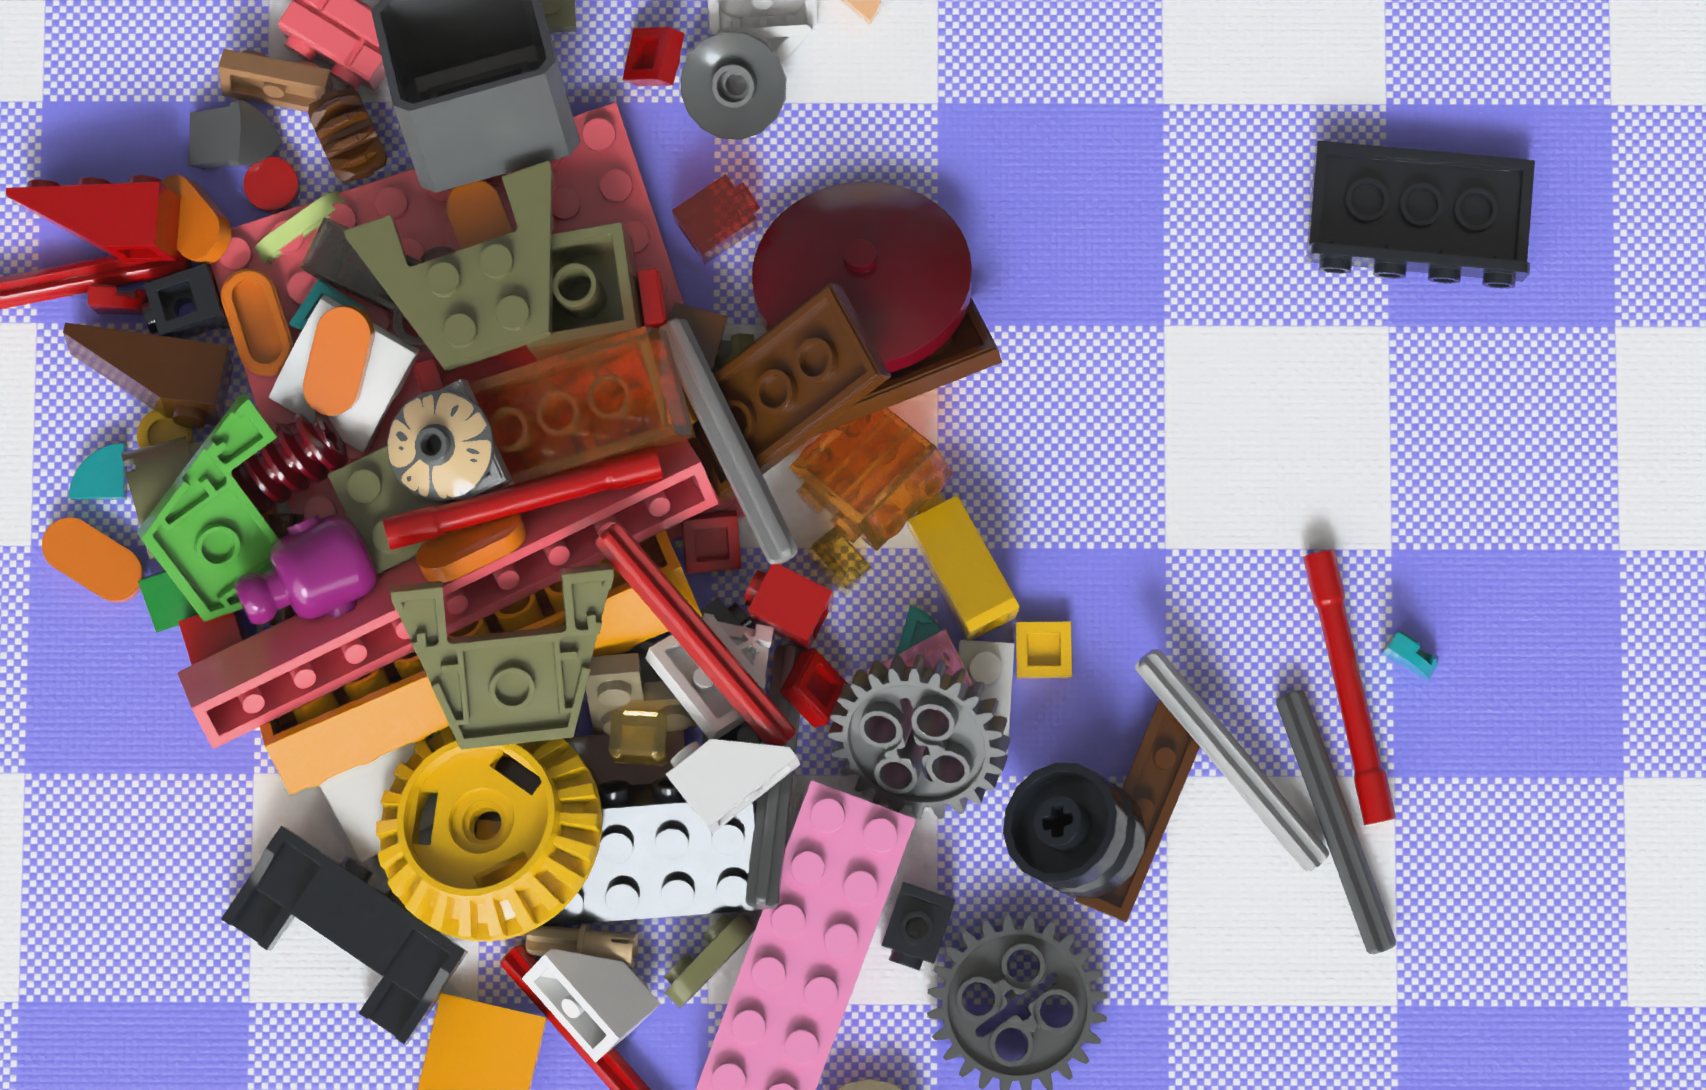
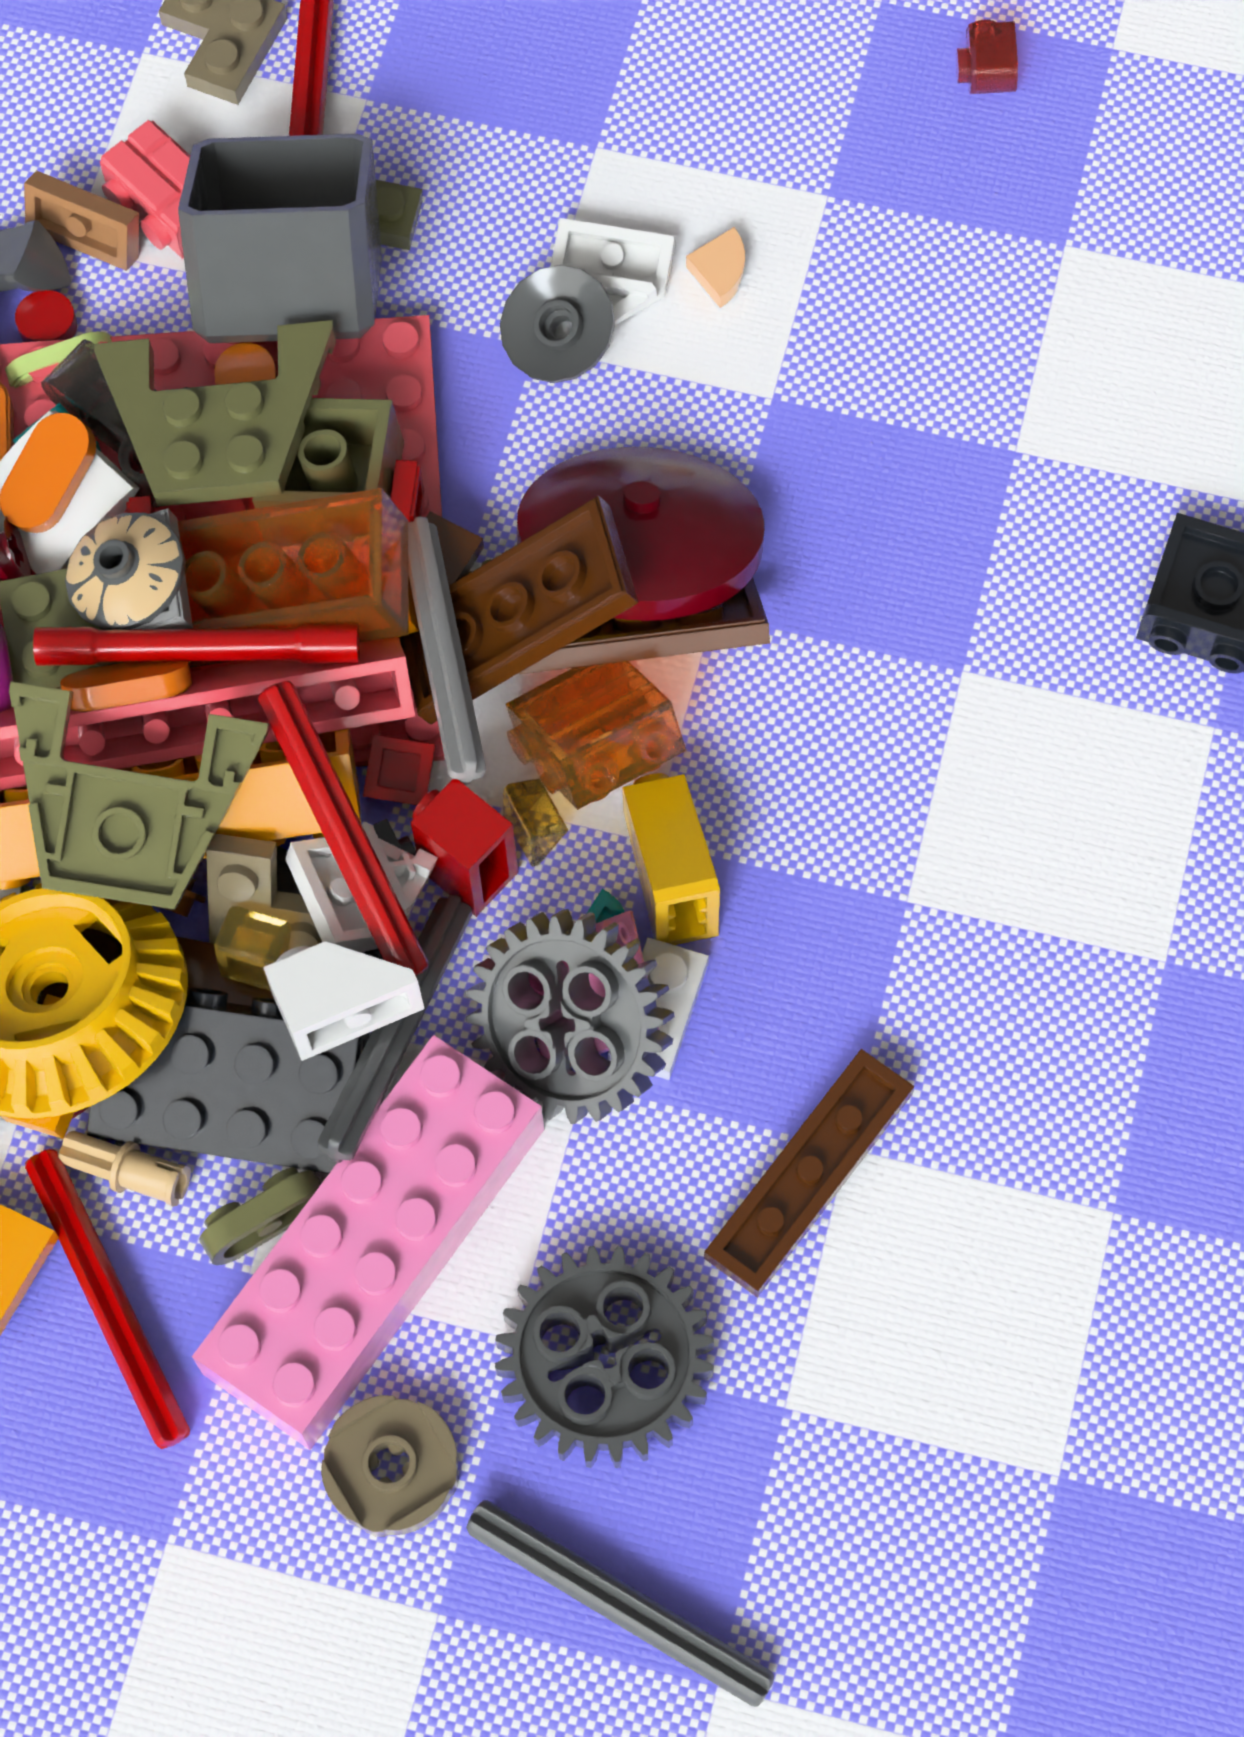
camera: 15 degrees right, 15 degrees down
reddish brown gear [308,86,387,183] -> none
white slope [522,949,661,1062] -> none
red plate [622,27,685,86] -> none
clear red brick [672,174,760,265] -> none
red tile [780,648,848,728] -> none
black brick [881,882,956,971] -> none
black wheel [1003,763,1146,899] -> none
yellow tile [1015,621,1072,679] -> none
light grey axle [1135,649,1329,871] -> none
dark grey axle [1276,690,1396,955] -> none
red piece [1303,549,1397,826] -> none
teal tile [1381,631,1439,681] -> none

